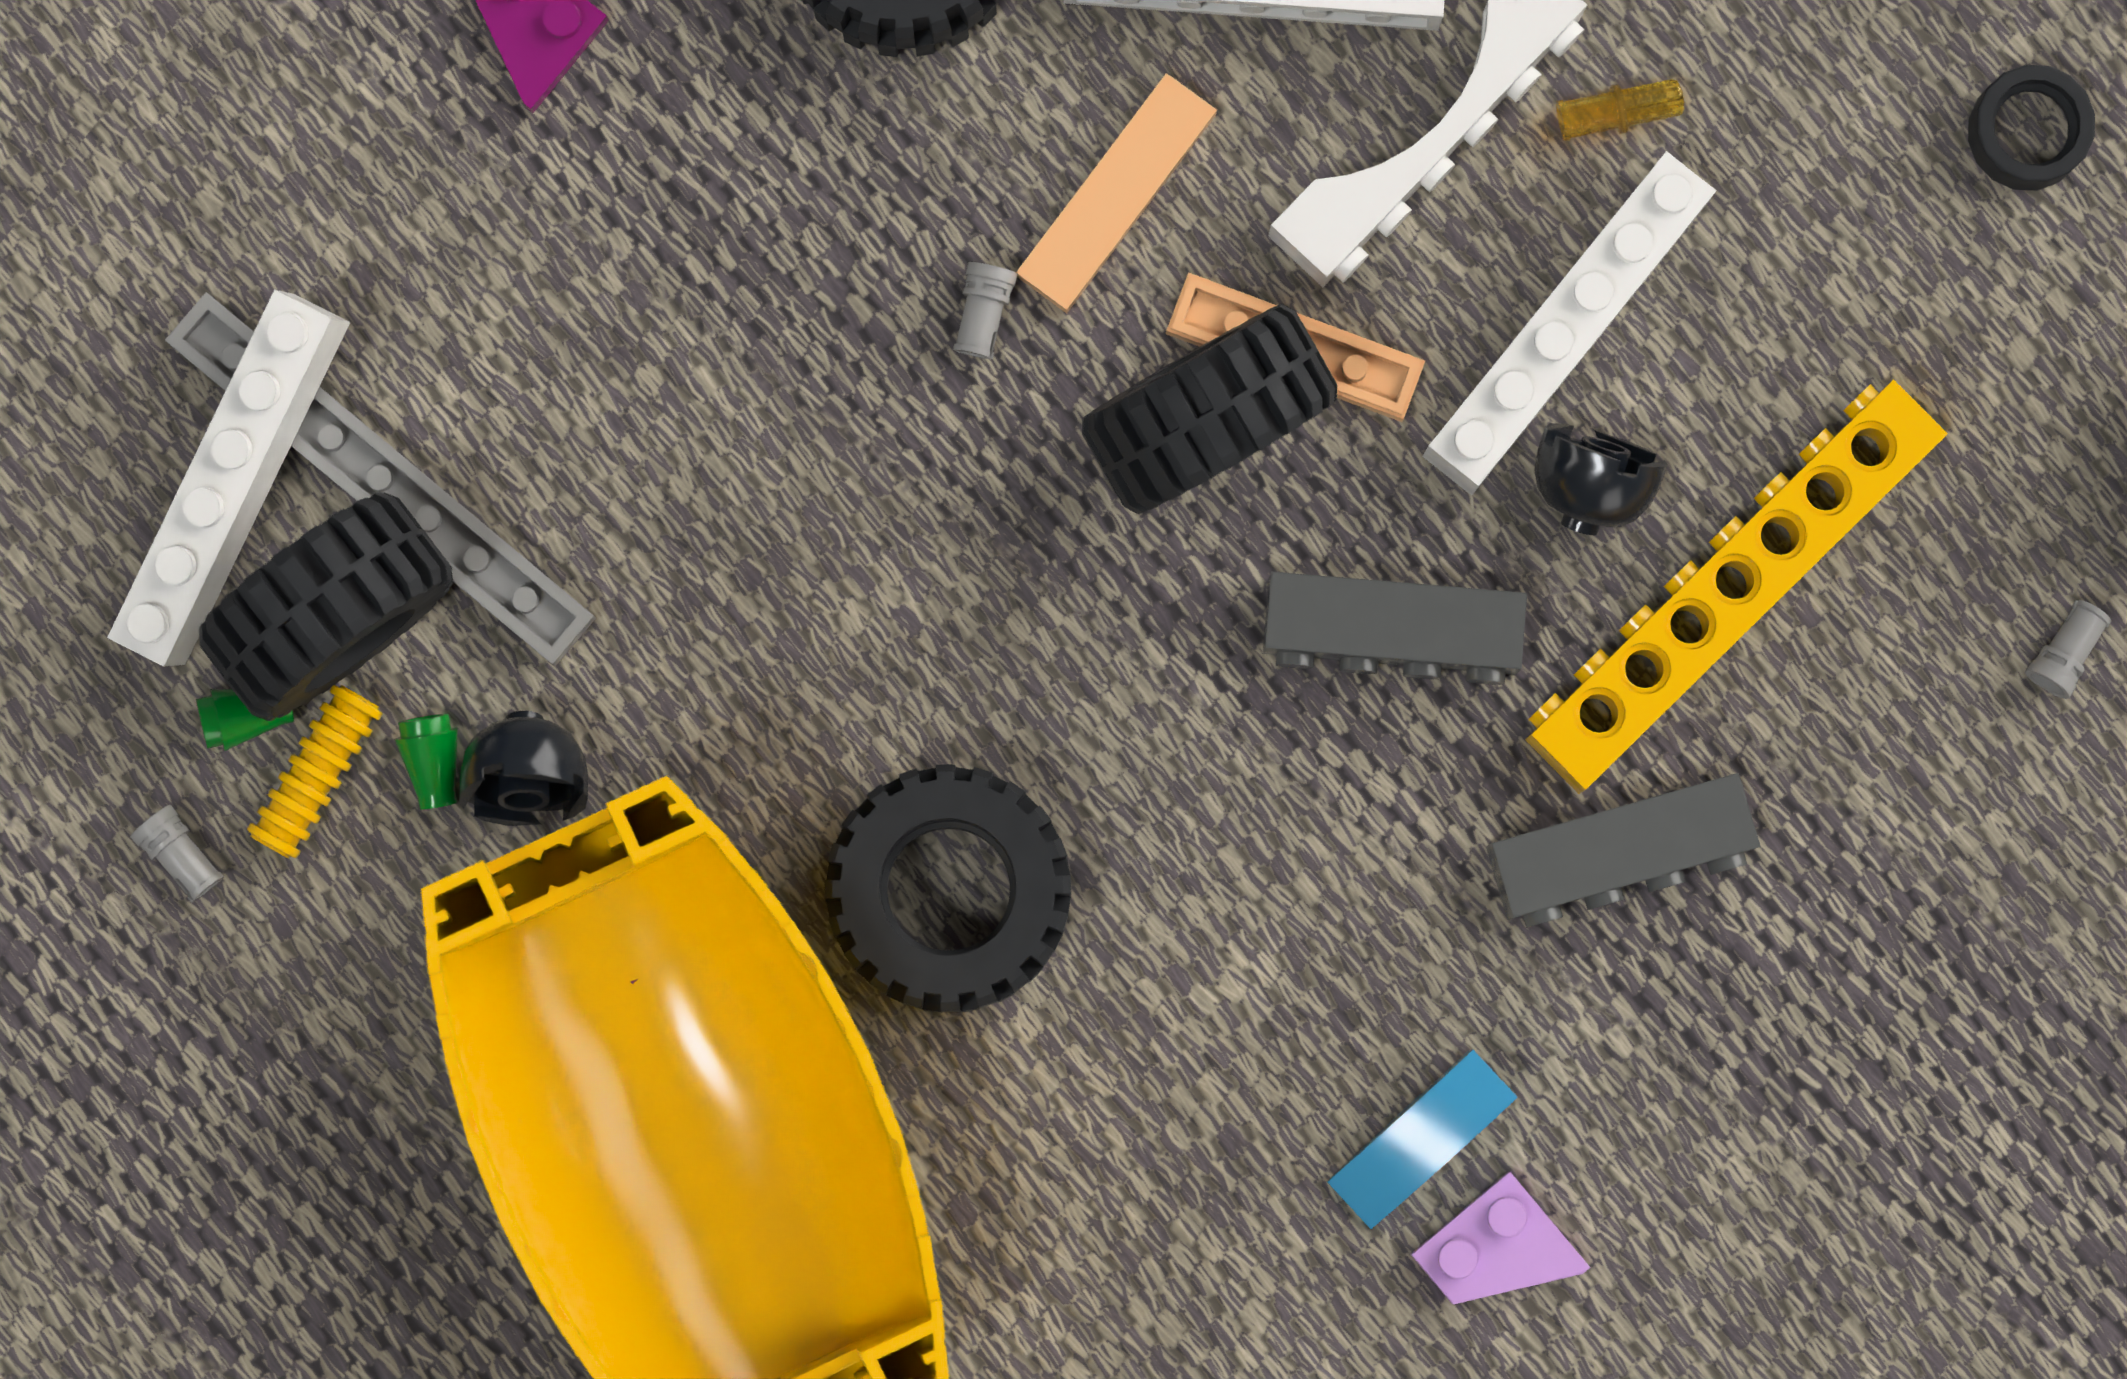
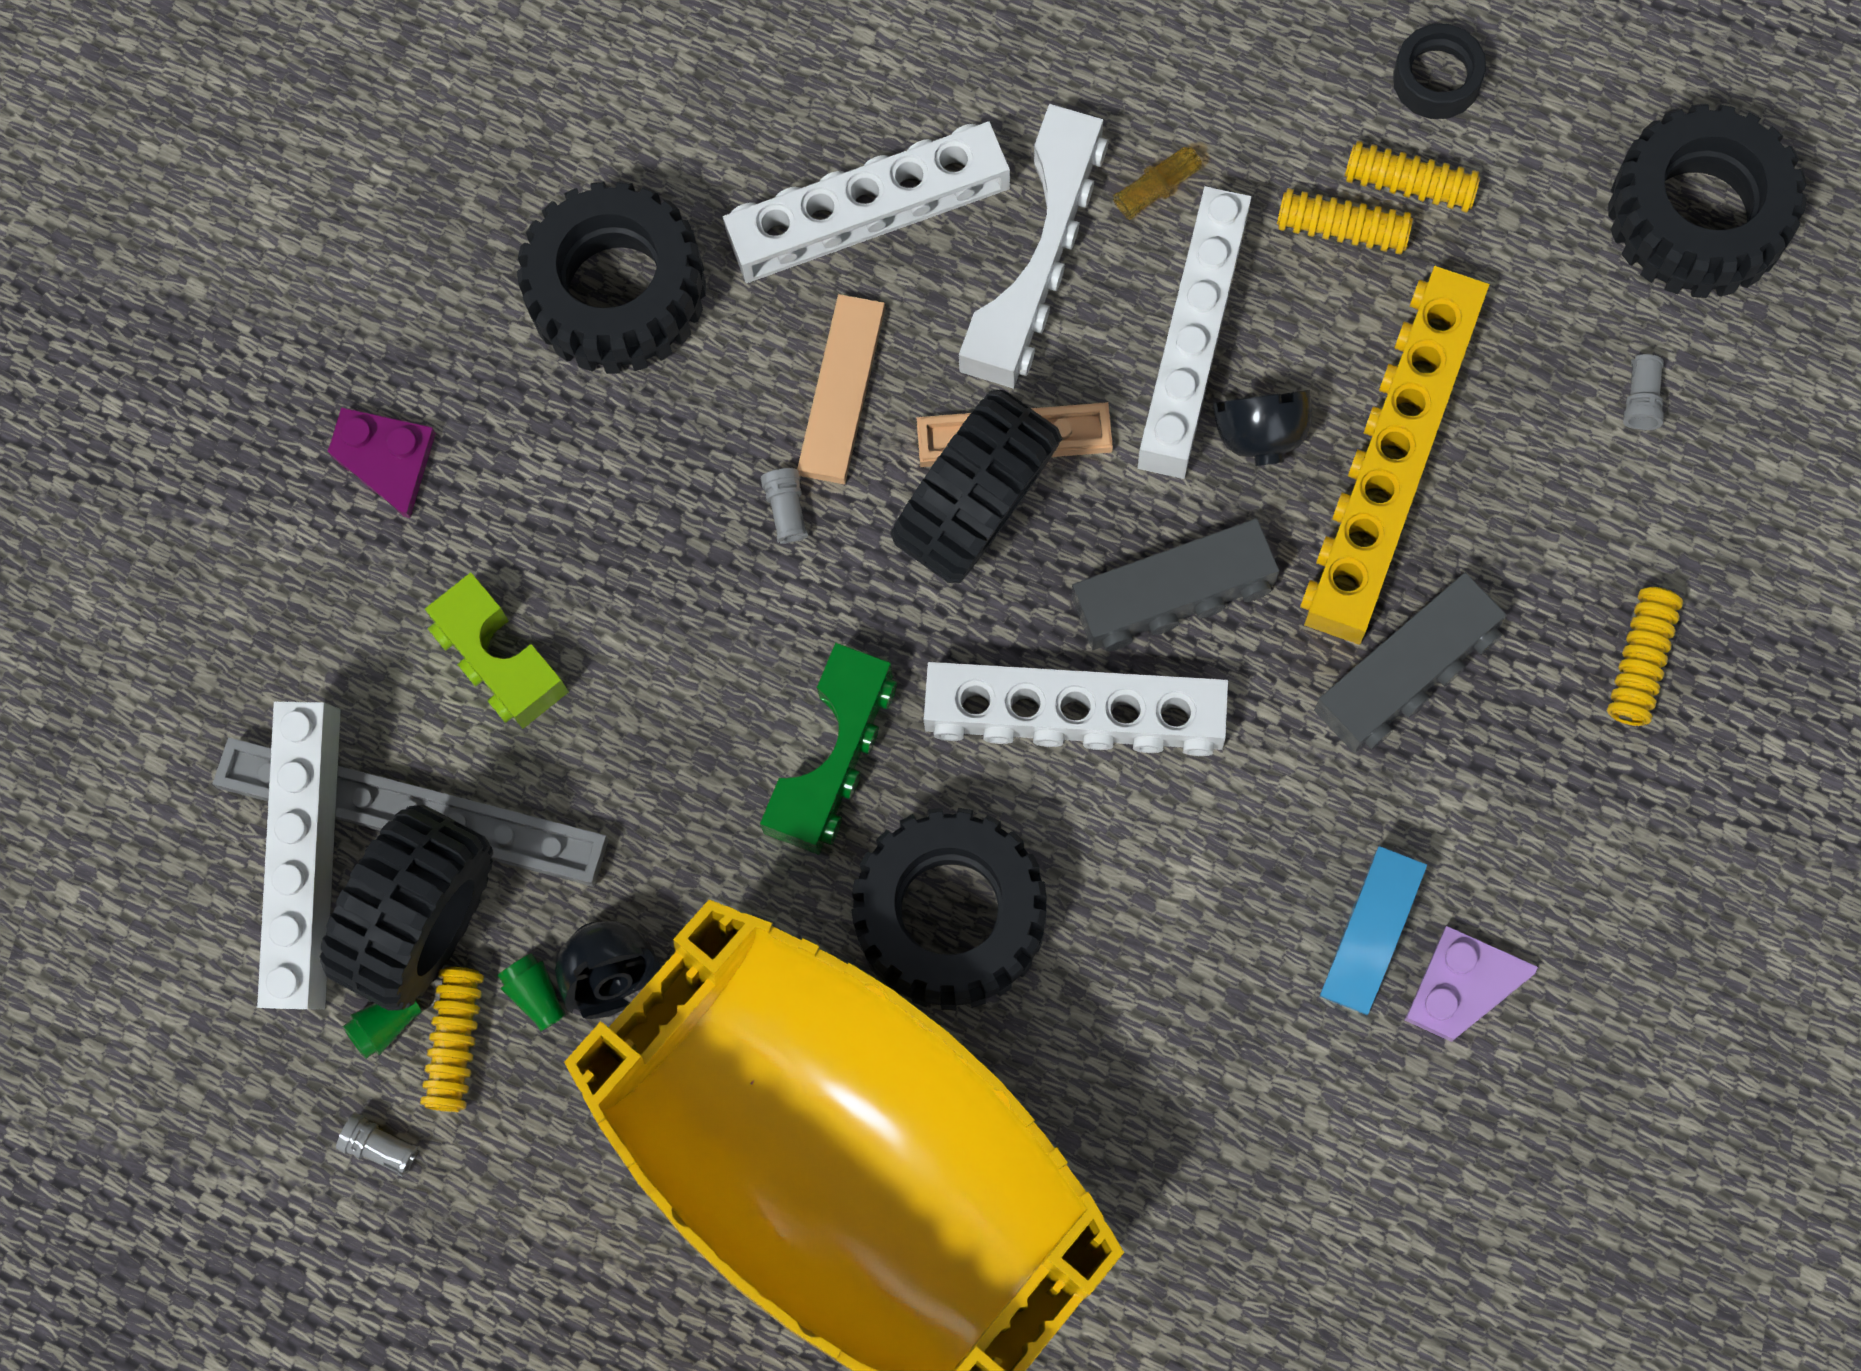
camera: 15 degrees left, 10 degrees down
none -> lime arch [425,572,569,729]
none -> green arch [760,642,897,855]
none -> white brick [924,662,1228,756]
none -> yellow piece [1277,188,1413,255]
none -> yellow piece [1344,141,1480,213]
none -> yellow piece [1606,587,1683,726]

